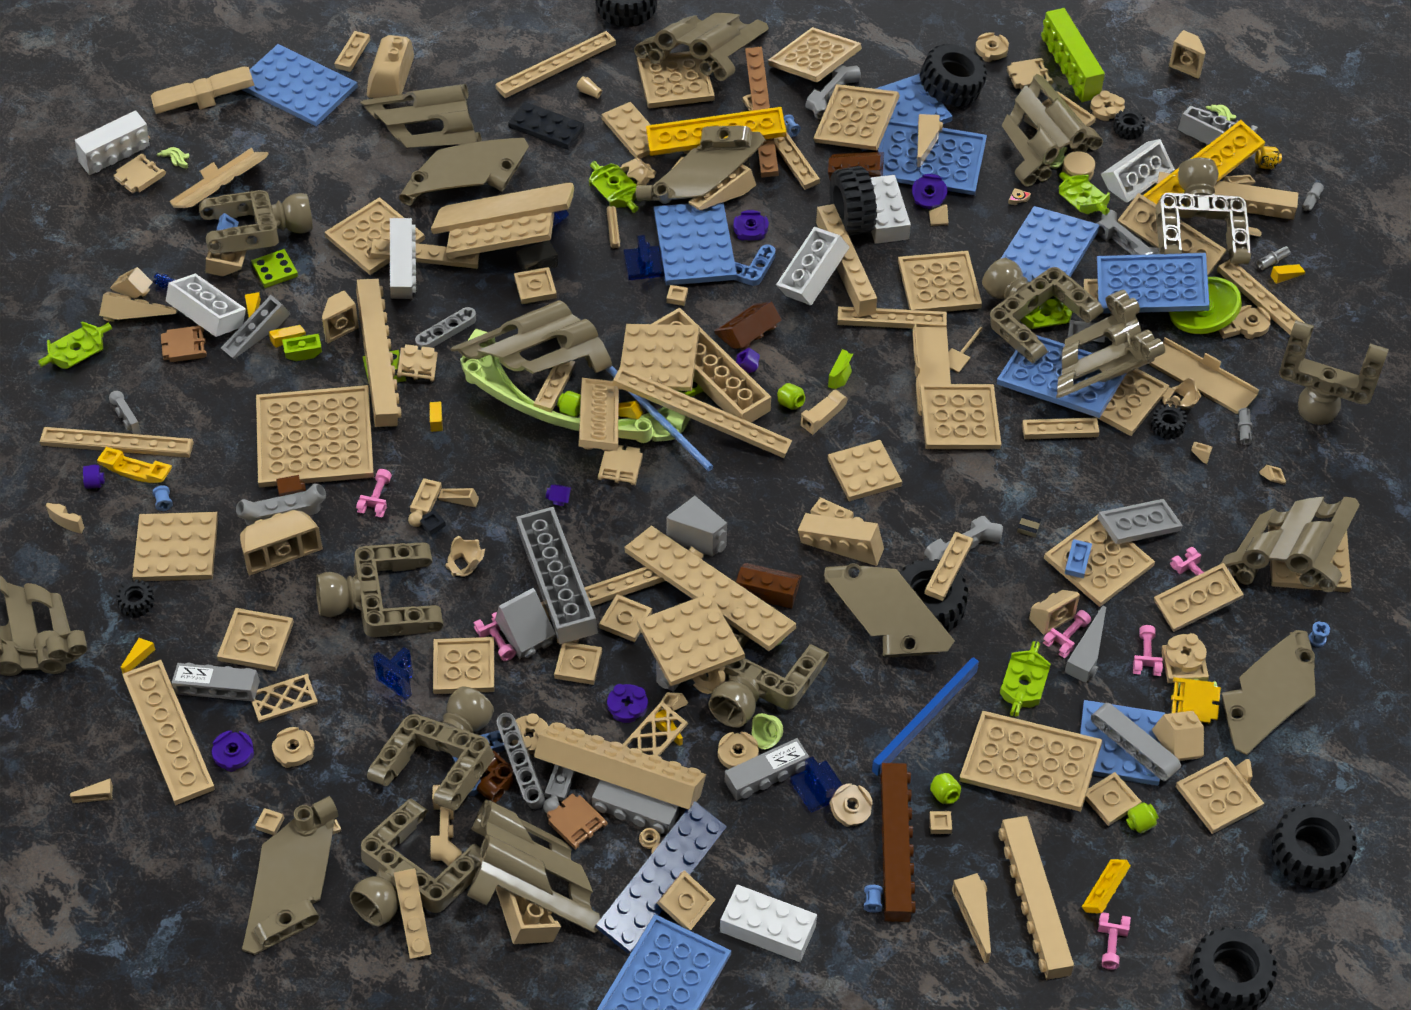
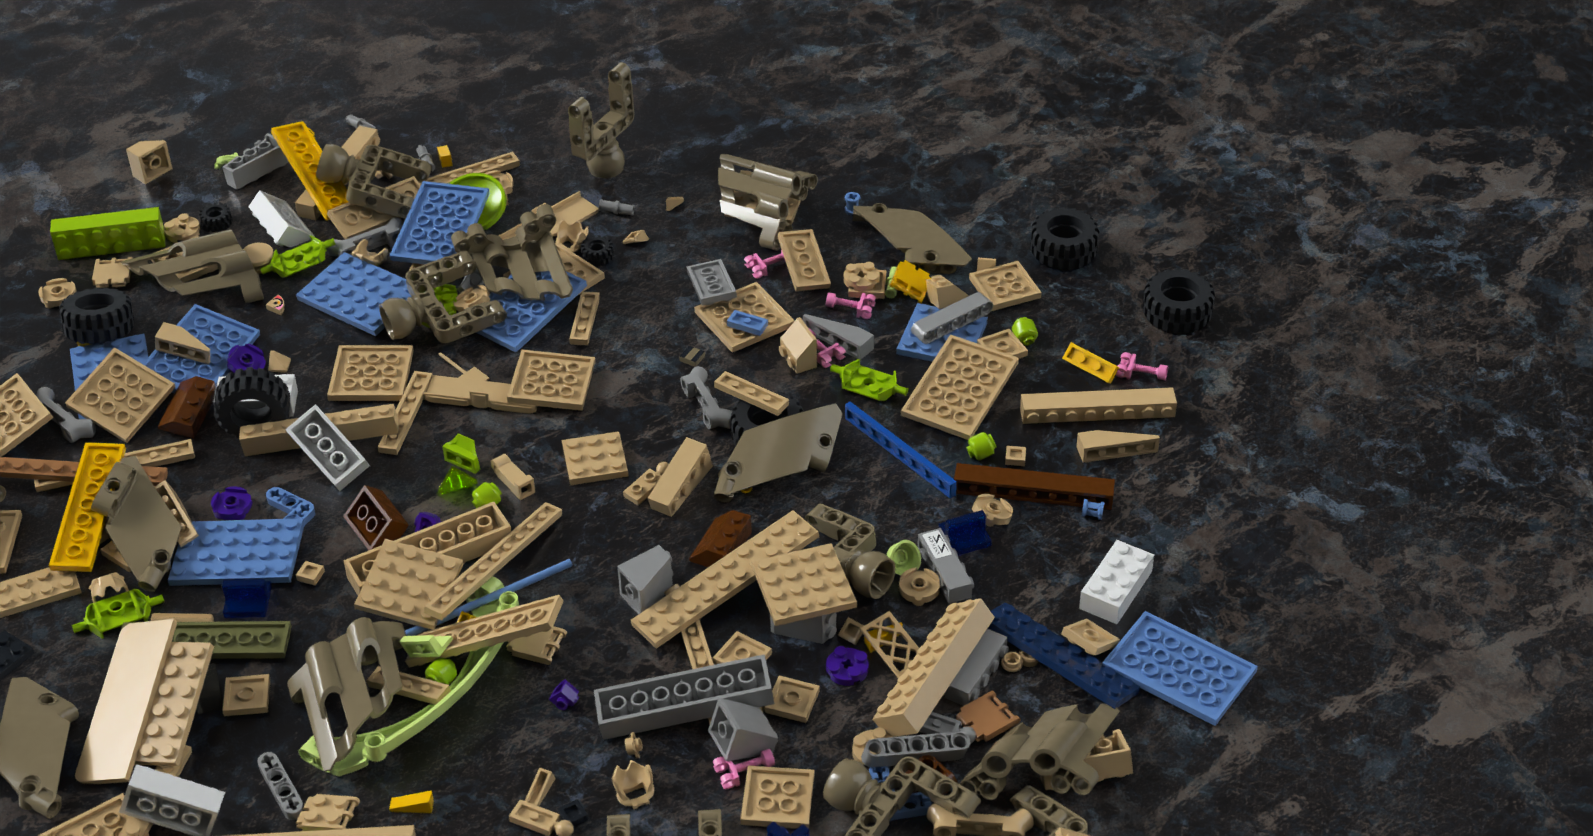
camera: 80 degrees left, 10 degrees down
none -> olive plate [121,621,292,659]
none -> tan helmet [351,239,389,267]
none -> yellowish green panel [399,635,453,657]
none -> clear neon green slope [437,466,478,496]
none -> tan plate [453,285,491,312]
none -> tan plate [625,732,643,758]

